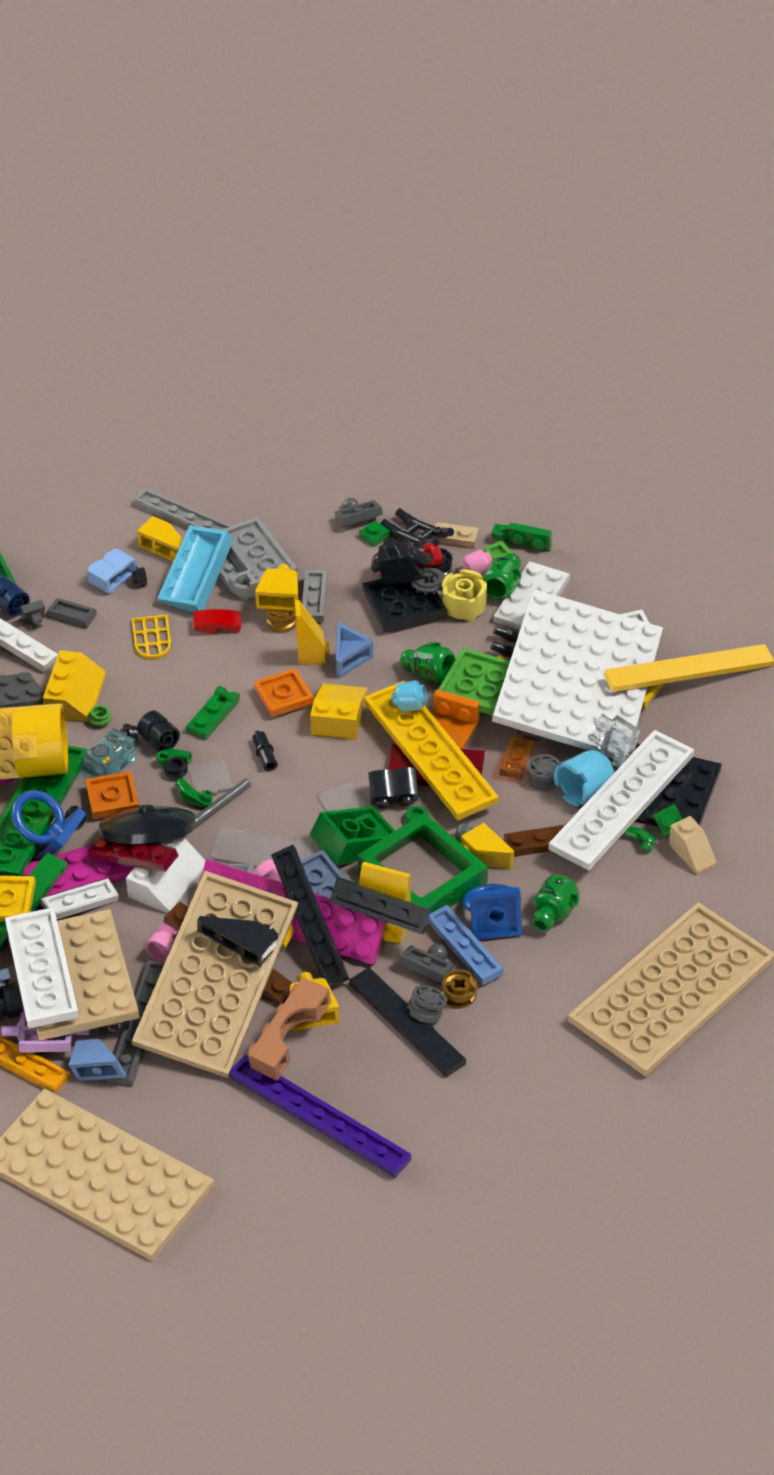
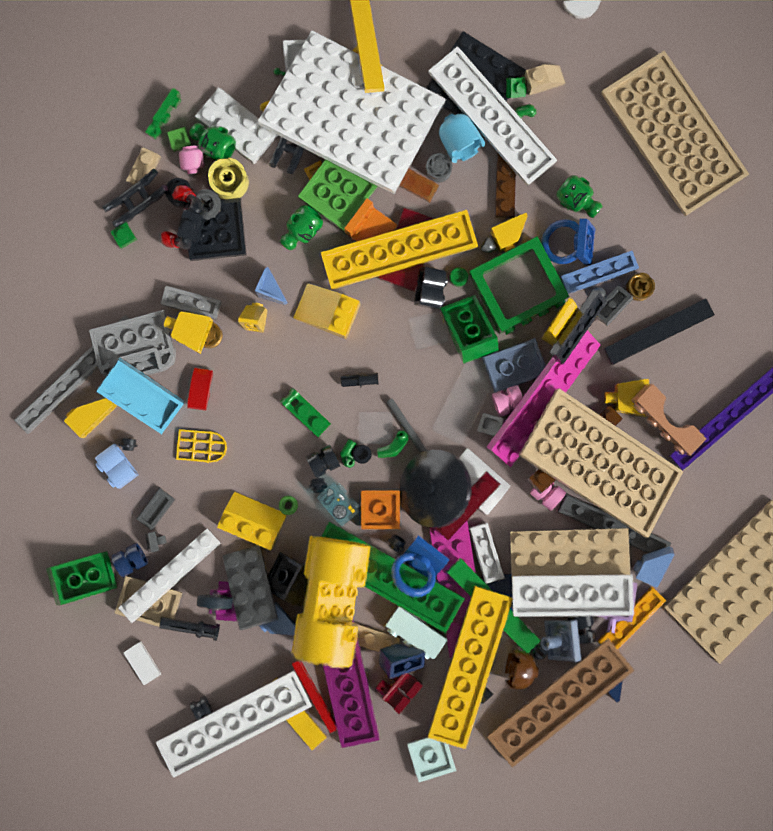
camera: 75 degrees left, 40 degrees up
black slope [197,916,278,967] -> none
orange plate [254,668,314,717] -> none
black tile [271,844,350,988] -> none
dark grey plate [334,498,383,526] -> none
medium azure head [392,680,427,713] -> none
dark grey wheel [407,985,447,1023] -> none
clear hips [590,714,640,768] -> none

